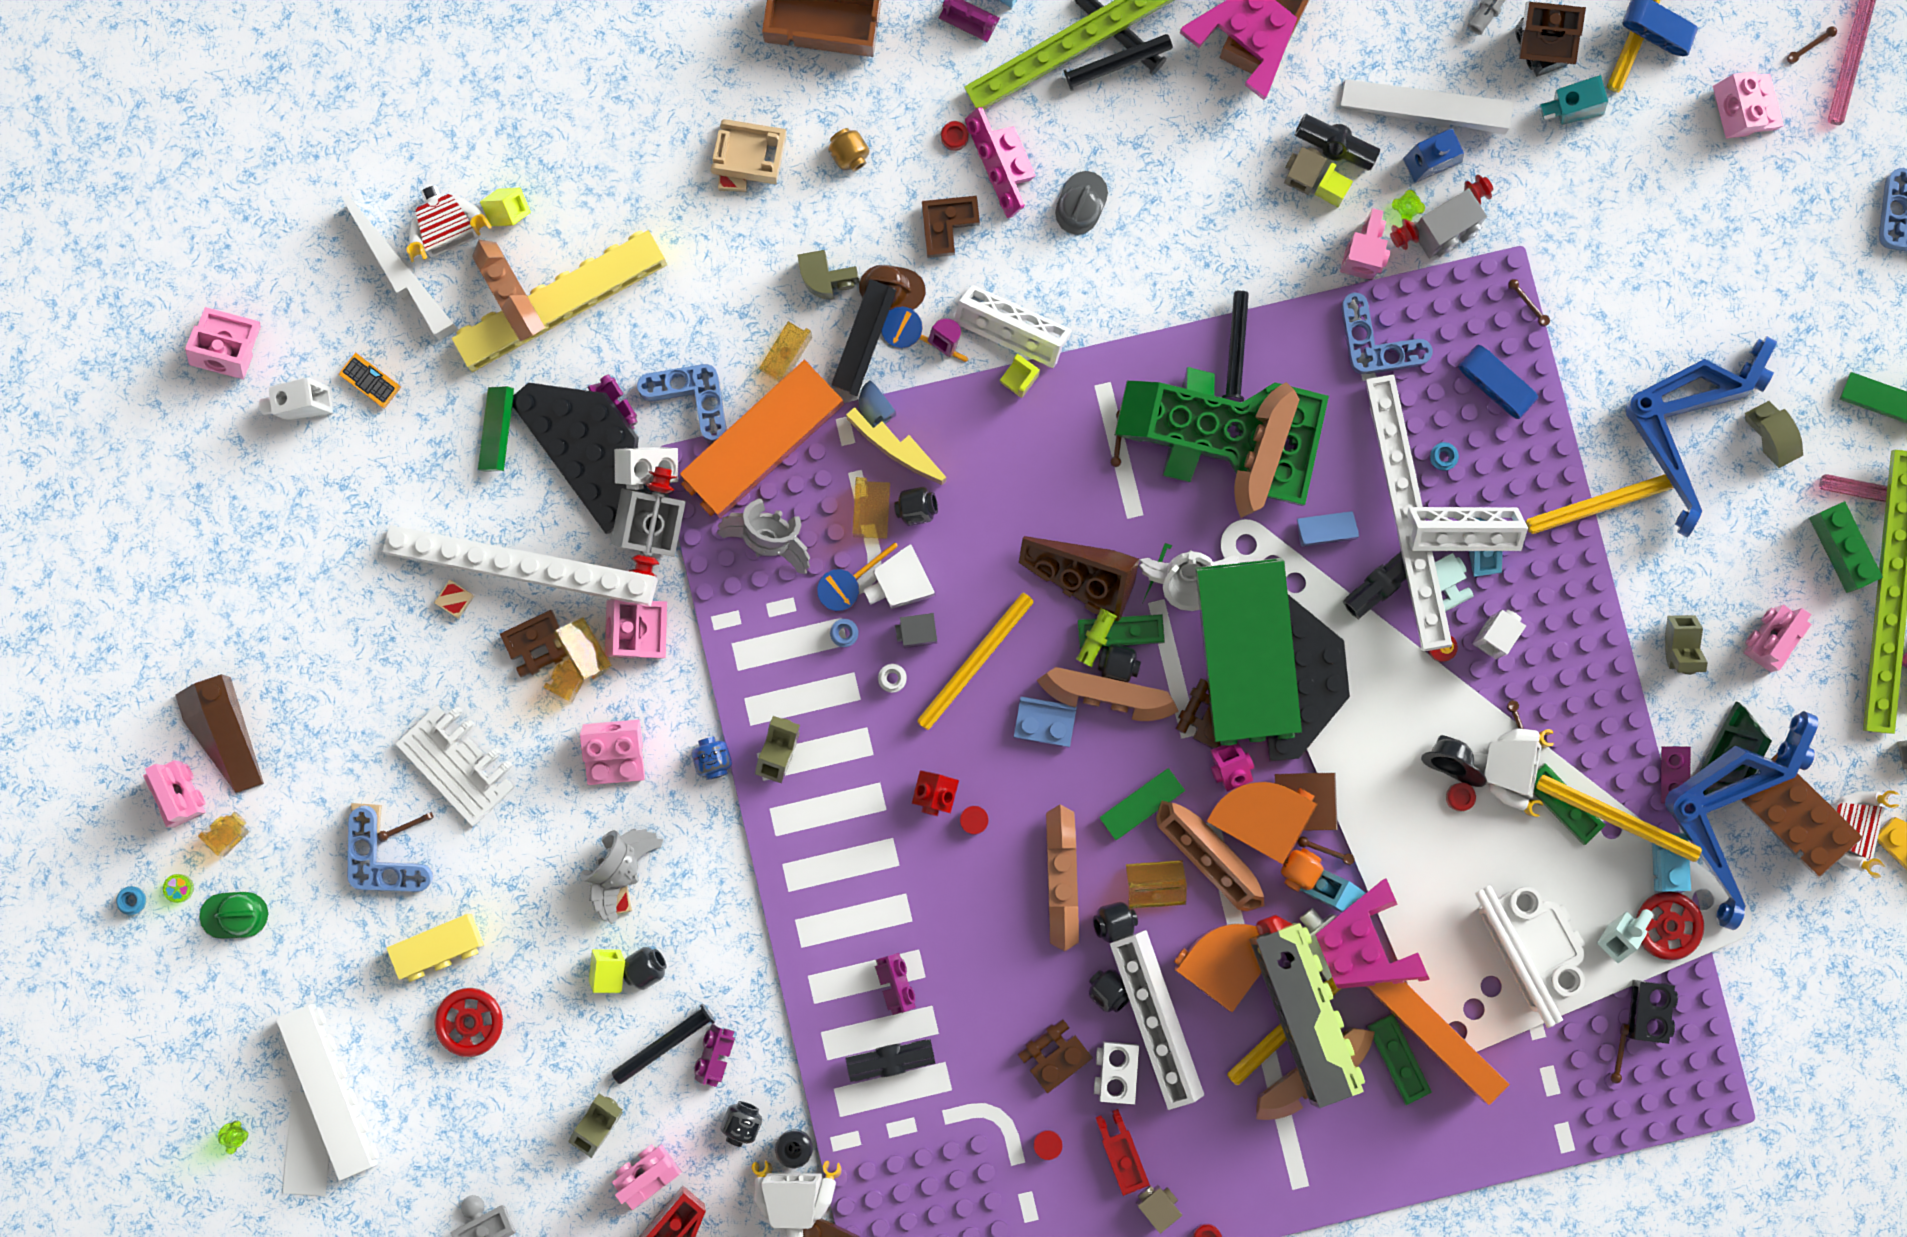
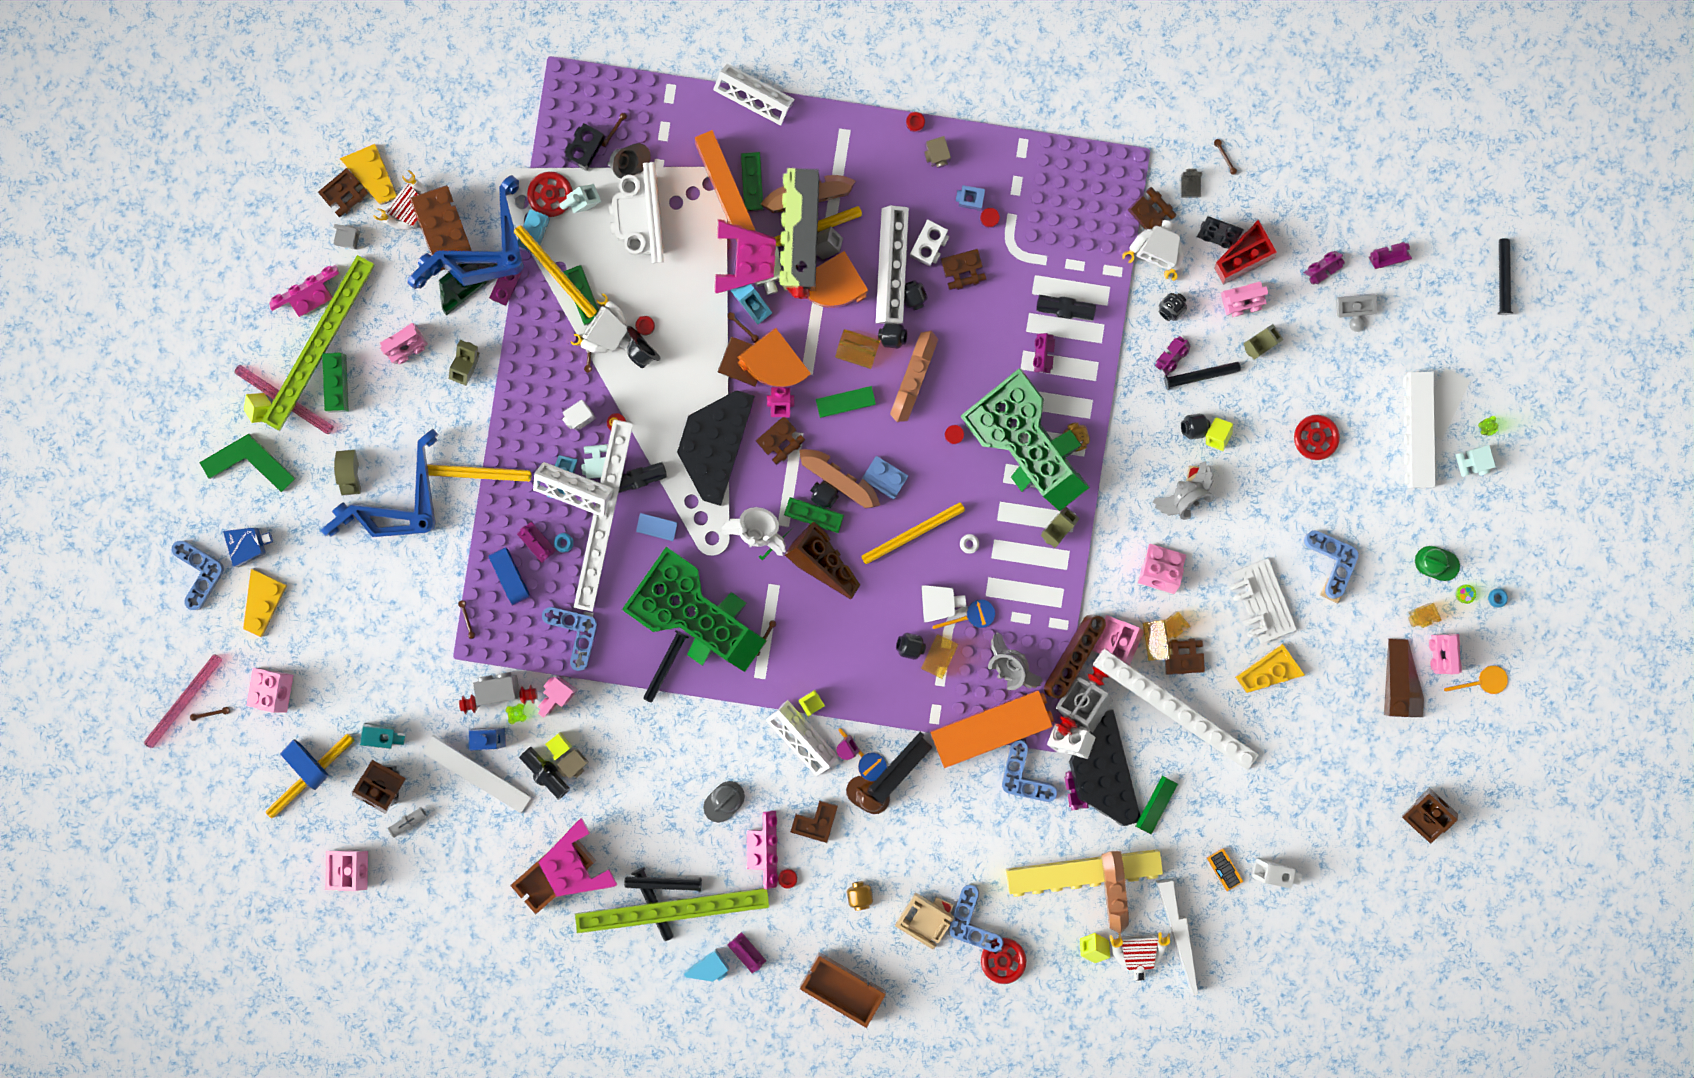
camera: 160 degrees left, 5 degrees up
bright pink brick [185,307,261,380] -> none
reddish brown hinge [378,812,434,842] -> none
light yellow brick [386,914,484,982] -> none
tan tile [434,580,475,619] -> none
blue head [691,736,732,780] -> none
clear yellow panel [759,321,812,382] -> none
black head [775,1129,813,1169] -> none
olive brick [797,250,860,299] -> none
medium blue plate [830,619,859,647] -> none
light yellow slope [846,408,946,485] -> none
medium blue brick [858,380,896,428] -> none
dark grey brick [895,613,937,648] -> none
red brick [911,770,959,816] -> none
lime pin [1076,608,1117,667] -> none
red hinge [1095,1109,1150,1196] -> none
nougat brick [1156,801,1265,911] -> none
green brick [1195,558,1302,745] -> none
nougat brick [1234,382,1299,518] -> none
orange head [1280,848,1324,892] -> none
none -> blue torso [223,527,273,567]
none -> yellow wing [243,569,287,637]
none -> magenta hinge [517,521,556,563]
none -> dark grey piece [607,143,651,178]
none -> white fence [713,64,795,126]
none -> light grey panel [817,227,843,260]
none -> medium blue beam [949,884,1004,952]
none -> medium blue brick [956,185,985,211]
none -> piece [961,368,1090,511]
none -> red plate [981,938,1027,984]
none -> reddish brown beam [1044,615,1106,699]
none -> pearl gold head [1063,422,1090,452]
none -> yellow wing [1235,644,1305,693]
none -> reddish brown brick [1402,787,1458,844]
none -> light orange piece [1444,666,1508,694]
none -> light aqua brick [1455,445,1496,477]

